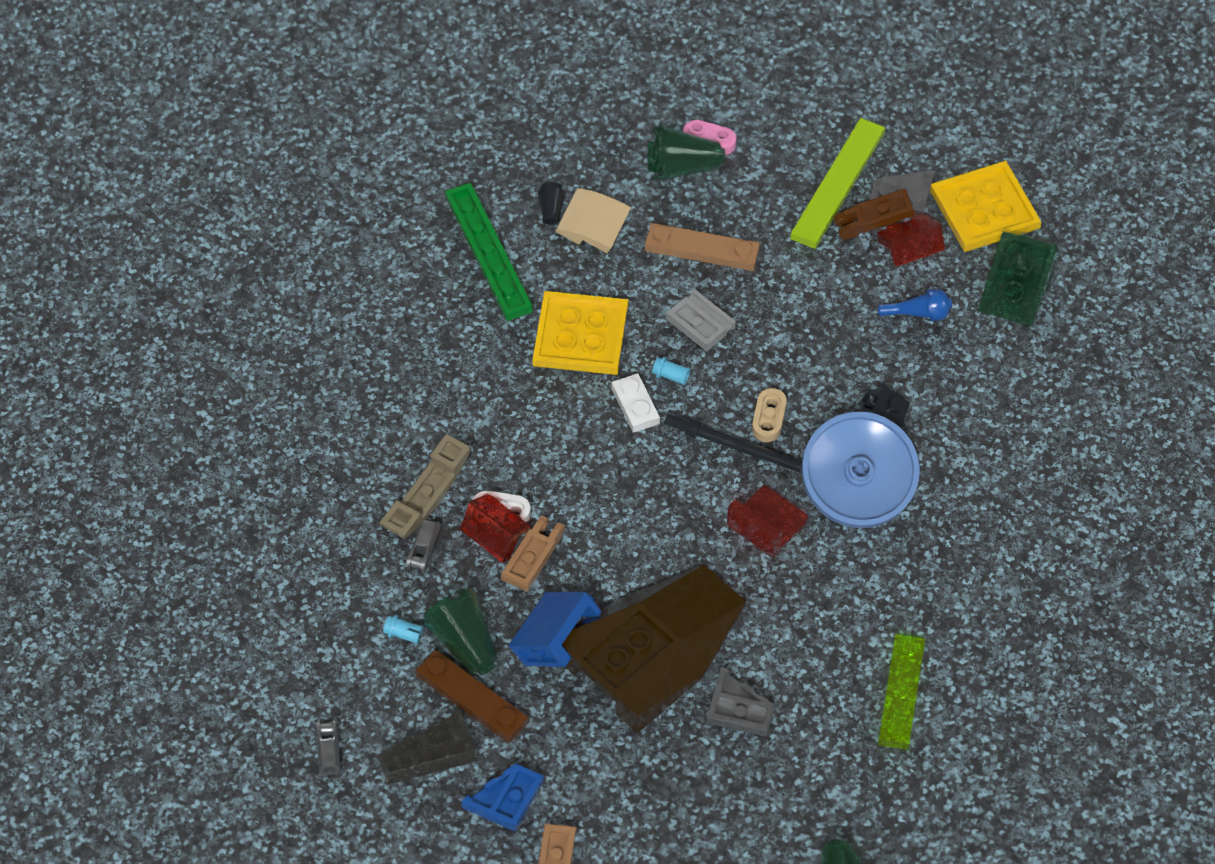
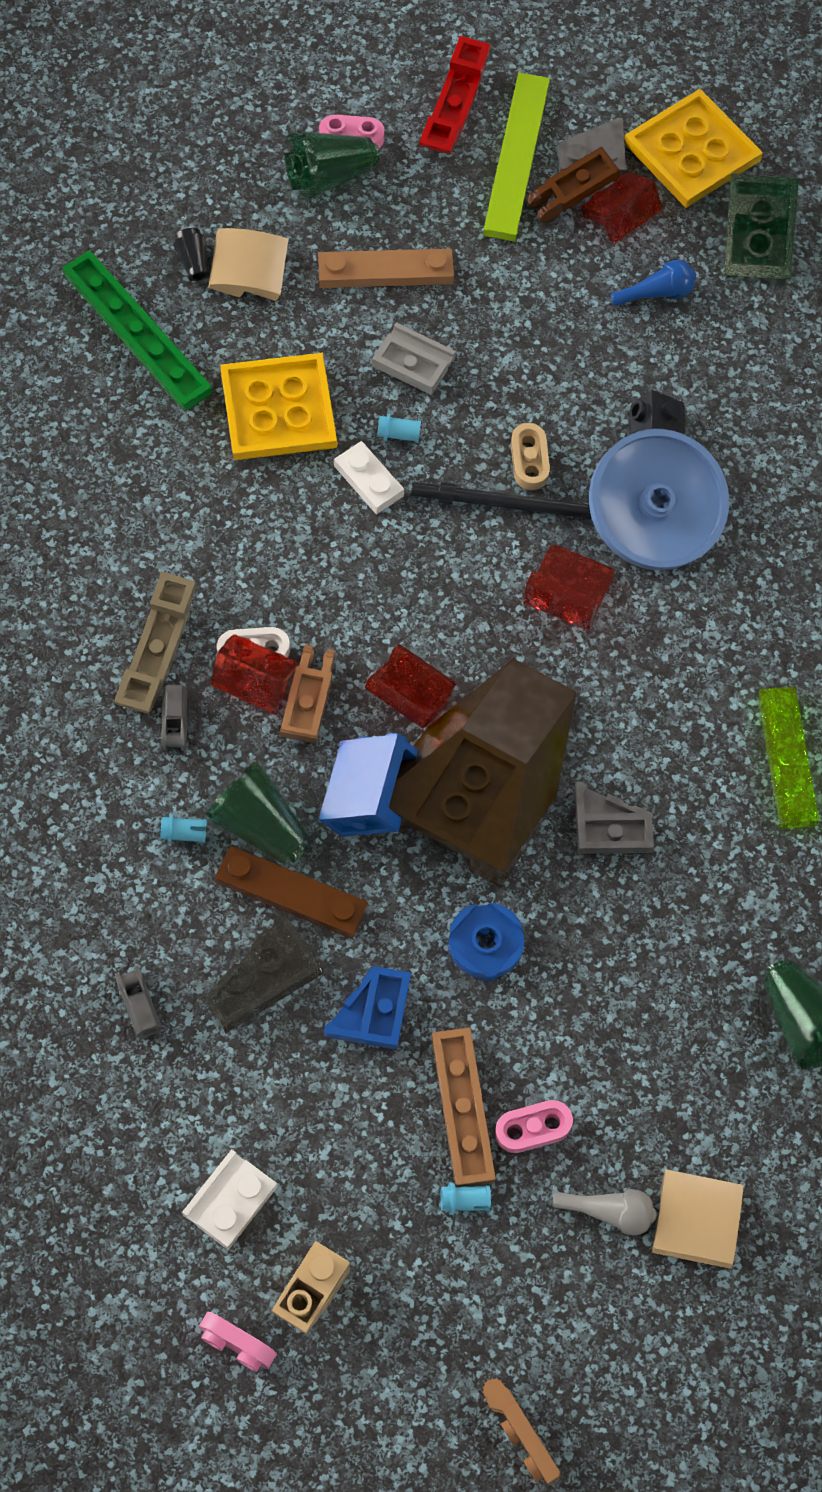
camera: 20 degrees left, 10 degrees up
none -> clear red bracket [365,644,456,729]
none -> red slope [419,36,491,154]
none -> blue plate [448,903,524,982]

